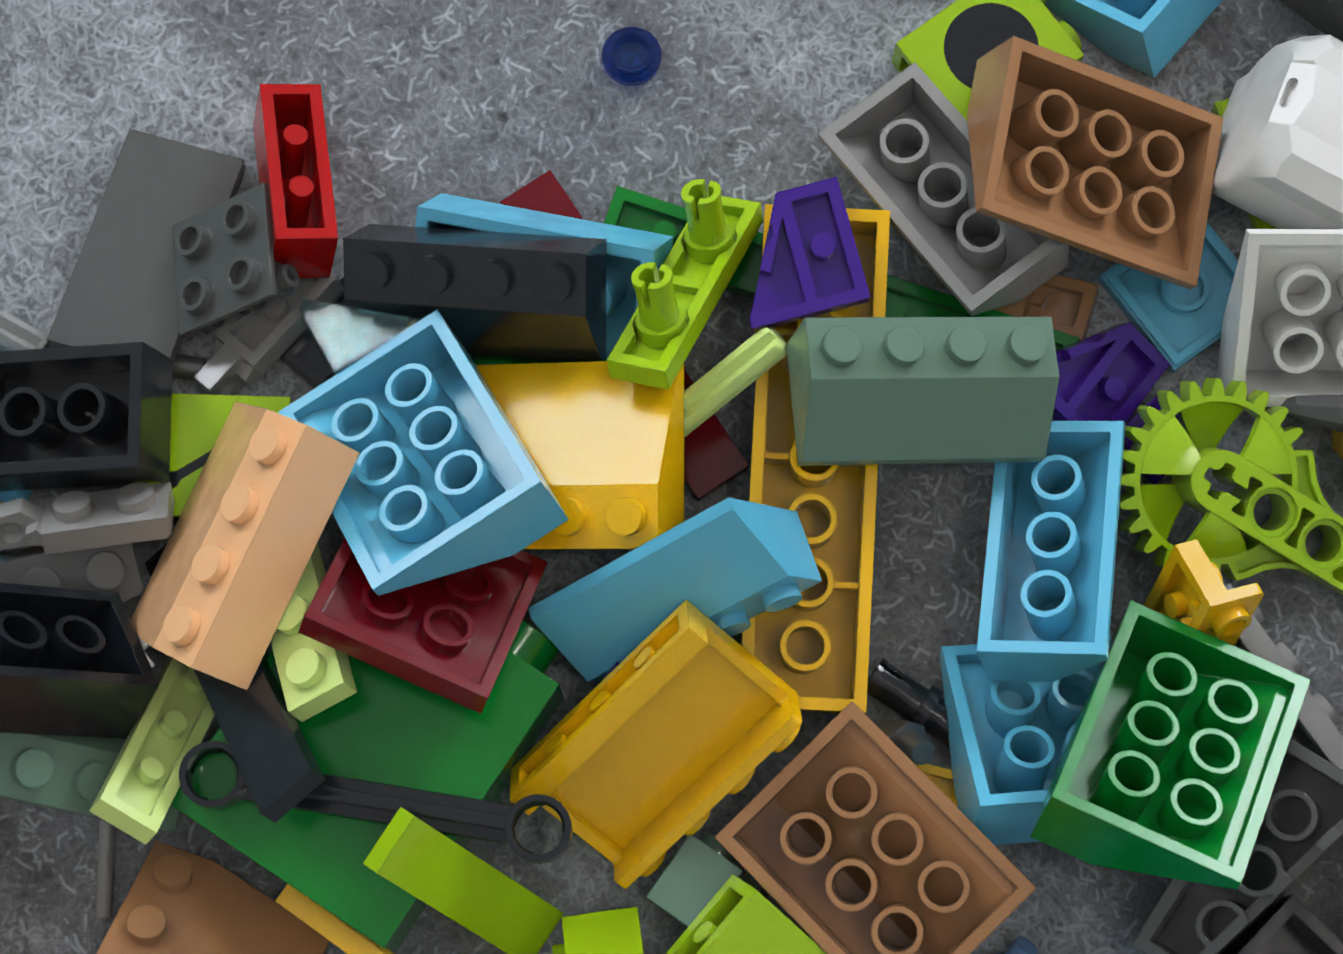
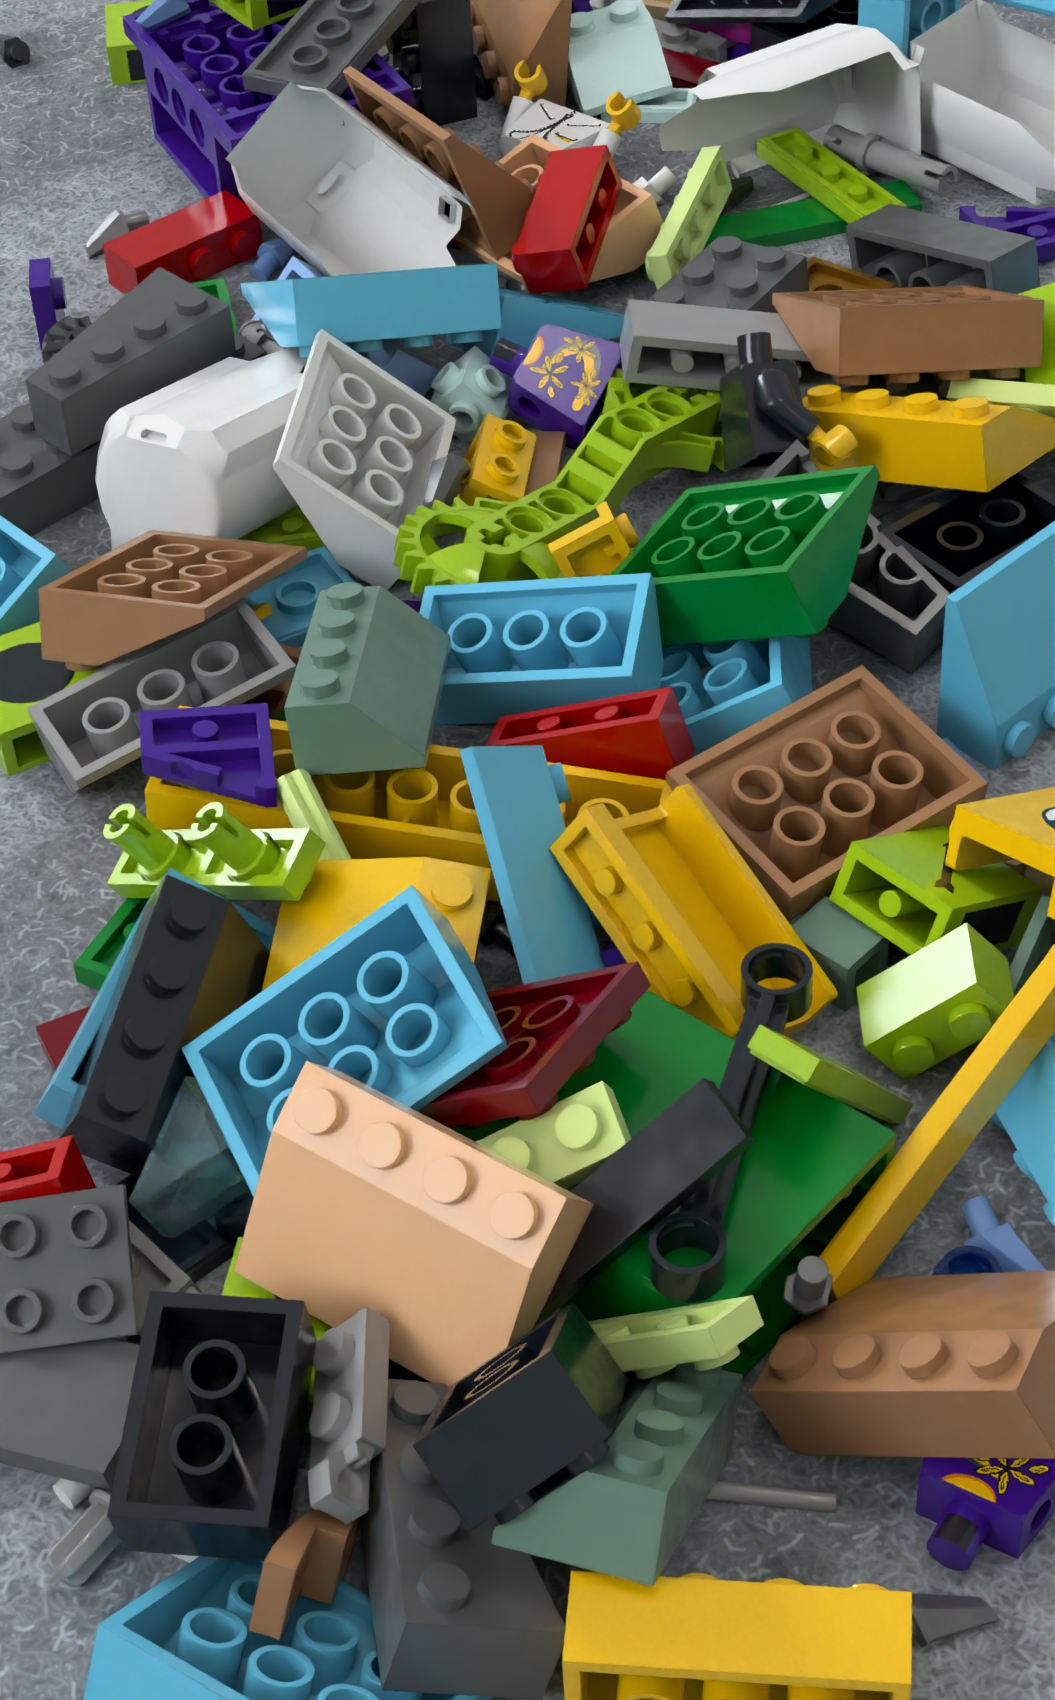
camera: 80 degrees left, 35 degrees down
none -> red brick [485,686,695,780]
none -> dark grey bar [783,1256,833,1315]

